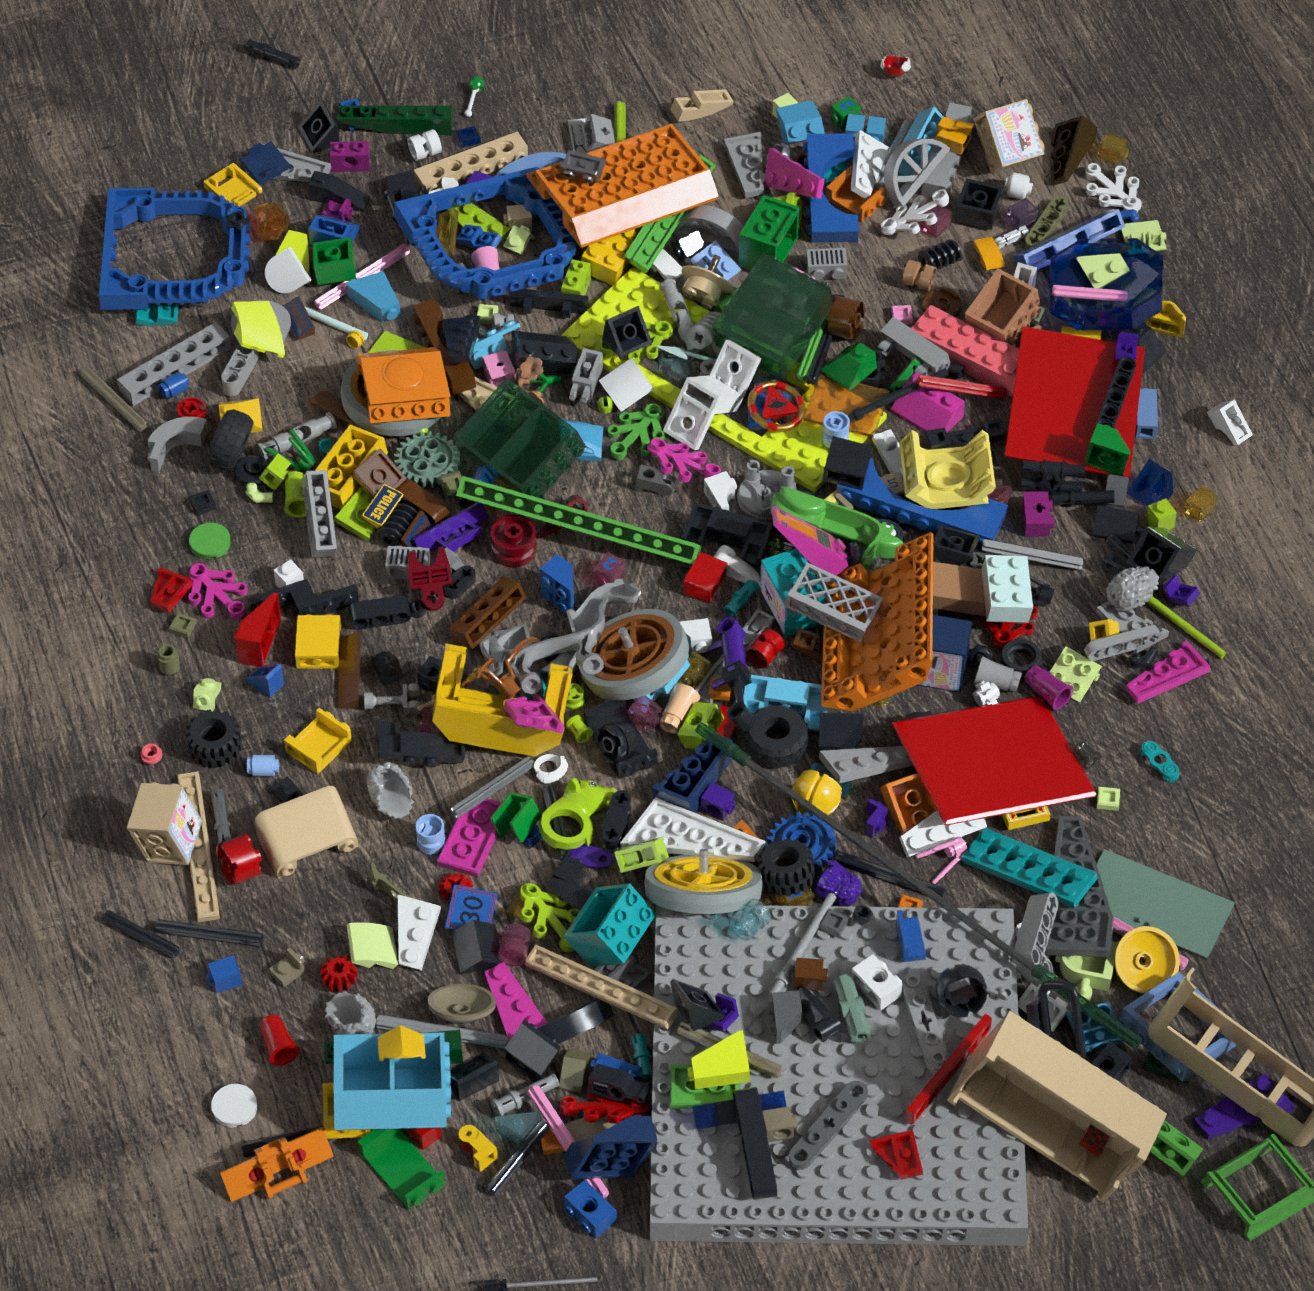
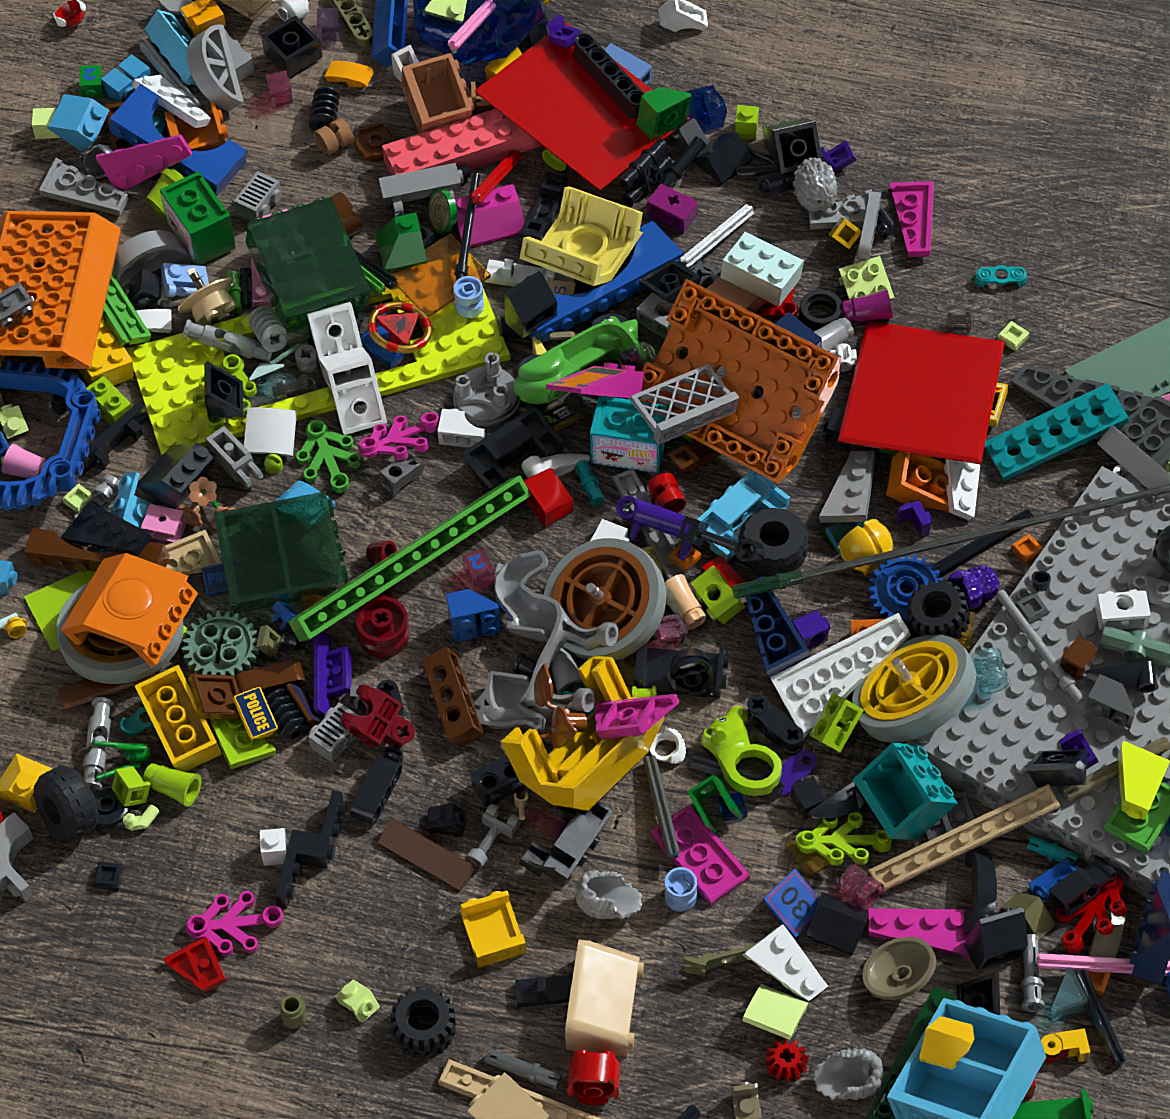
camera: 55 degrees left, 5 degrees up
coral plate [140,744,162,764] -> none
olive tile [168,613,197,638] -> none
bright green tile [189,523,231,559] -> none
red slope [233,593,281,667] -> none
blue slope [245,664,284,698] -> none
light blue brick [247,755,279,776] -> none
yellow panel [295,614,341,669] -> none
light grey brick [302,470,337,558] -> none
light grey axle [376,1015,509,1049] -> none
red gear [438,872,473,903] -> none
black slope [818,712,864,758] -> none
white plant [881,189,949,235] -> none
bright pink tile [891,305,913,325] -> none
blue panel [896,910,926,962] -> none
bright pink plant [915,836,967,884] -> none
axle [994,225,1029,249] -> none
lime bar [1147,596,1226,659] -> none
clear yellow brick [1184,485,1218,523] -> none

